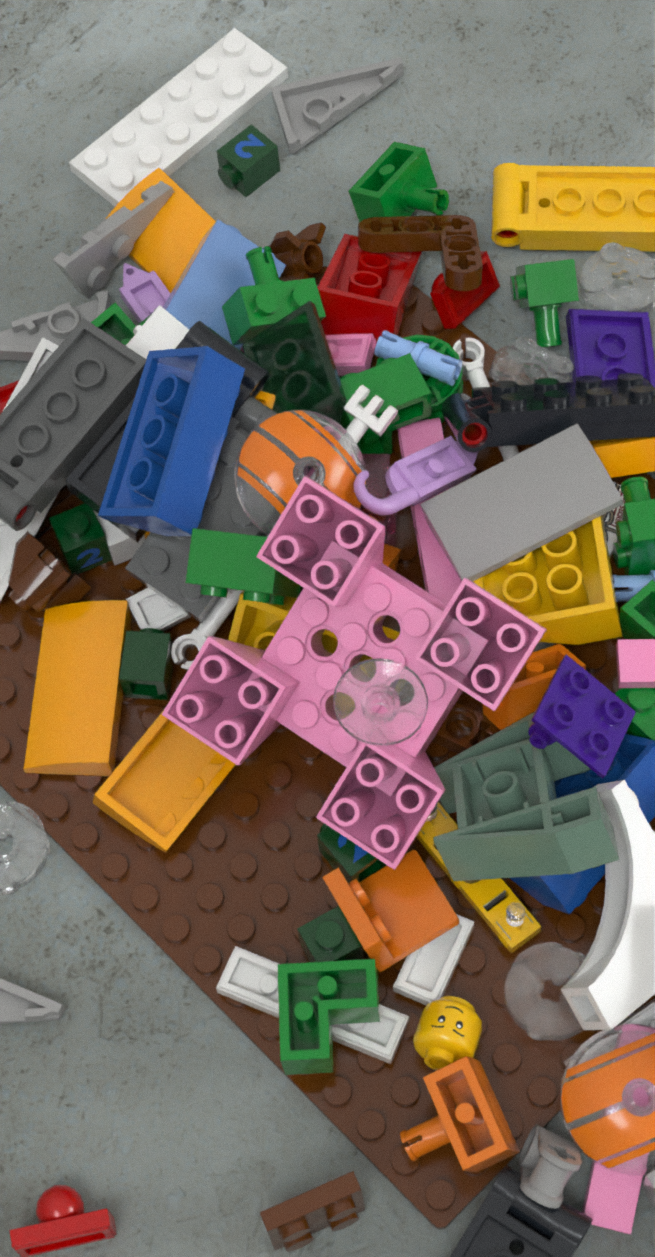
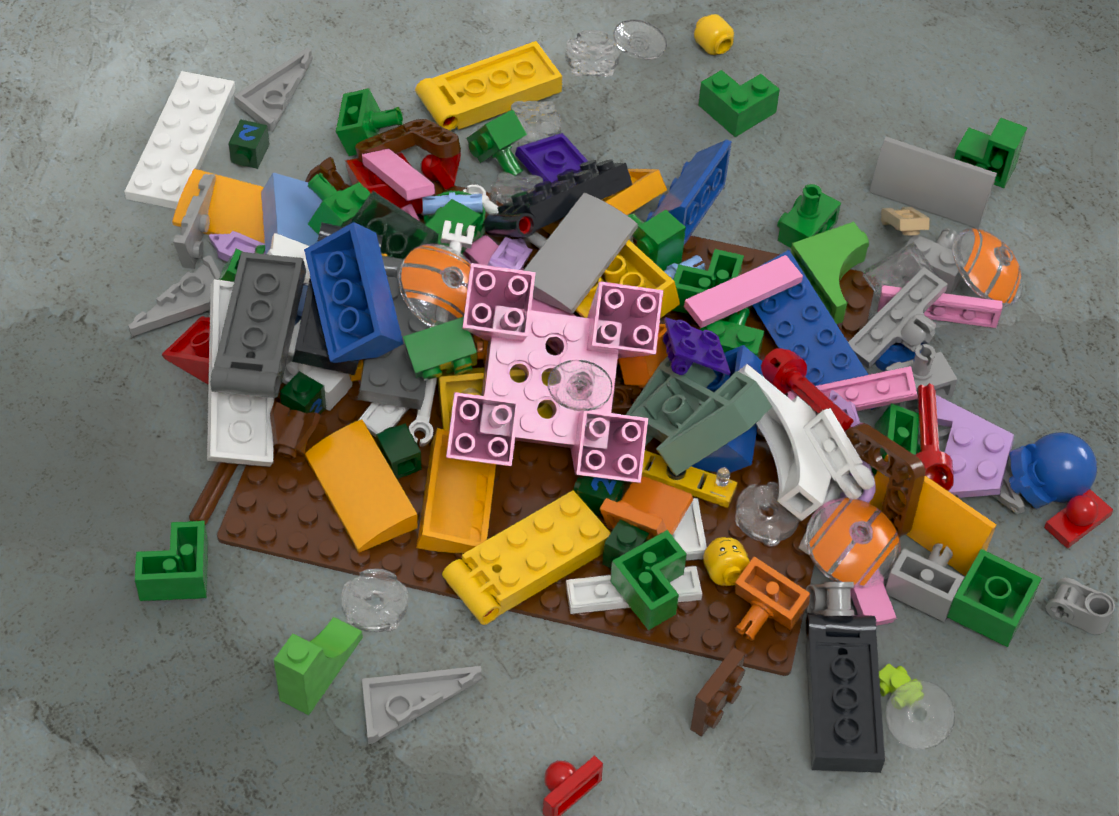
camera: 40 degrees left, 10 degrees down
none -> bright pink tile [362,149,435,201]
none -> yellow hinge [442,490,611,625]

